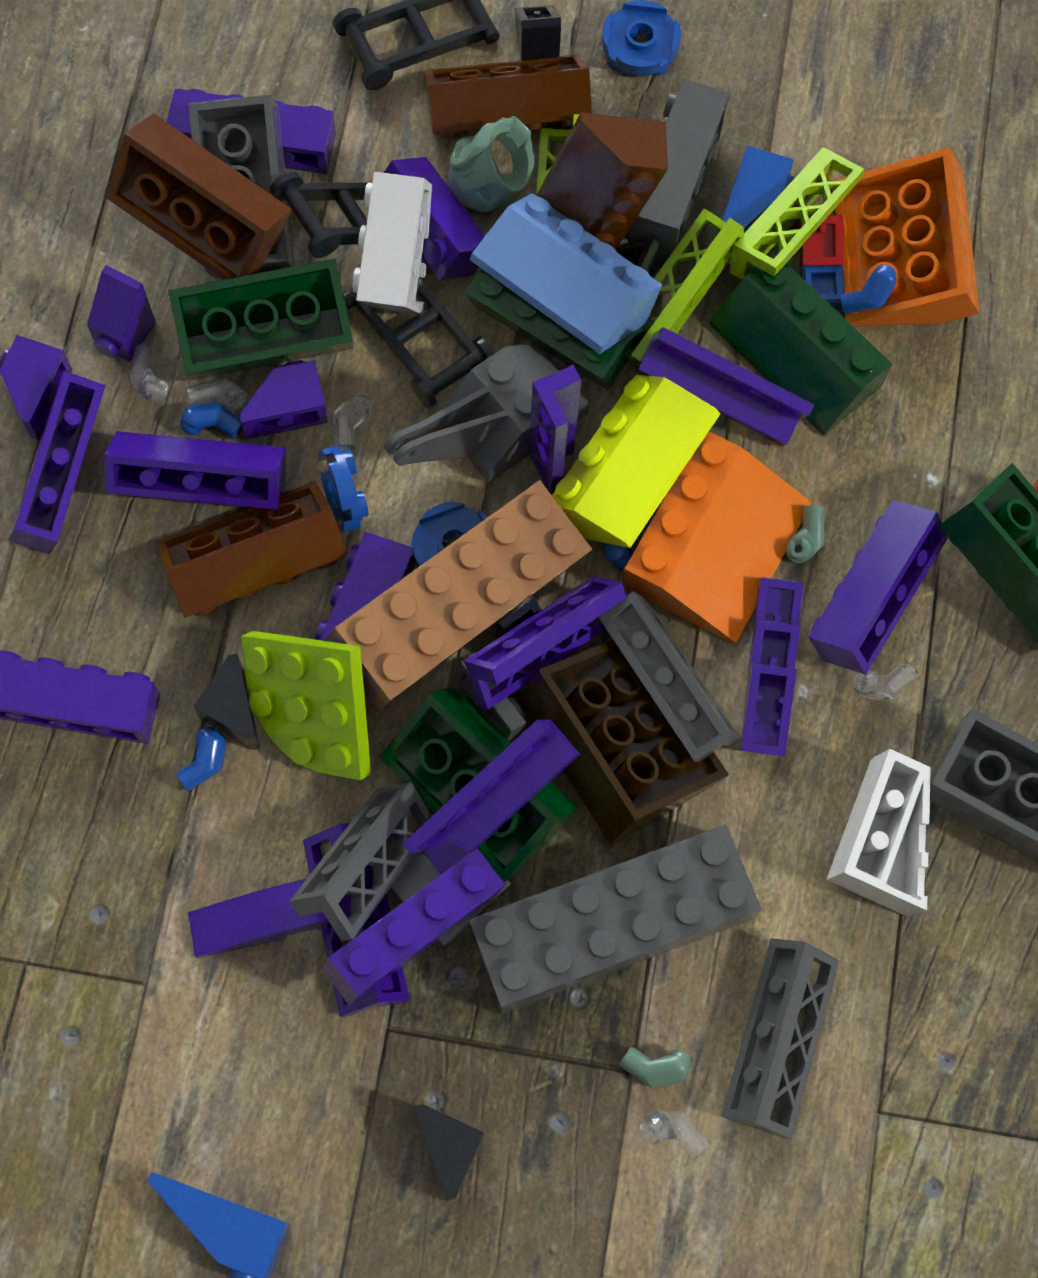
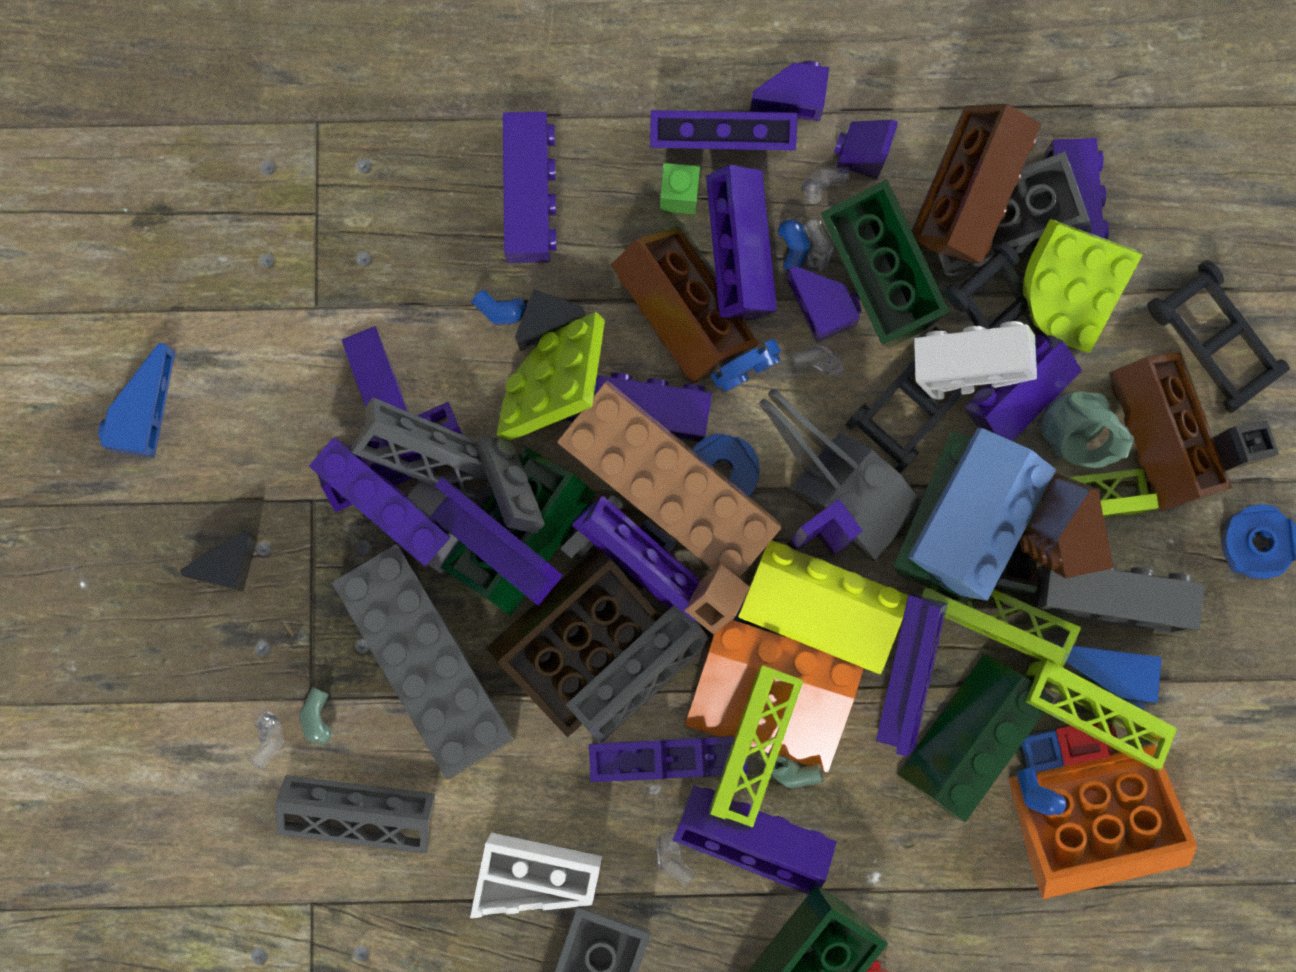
camera: 80 degrees right, 10 degrees up
none -> dark grey plate [475,434,545,534]
none -> bright green brick [660,163,700,215]
none -> medium nougat brick [684,564,750,634]
none -> lime fence [709,665,804,827]
none -> lime plate [1023,219,1143,353]

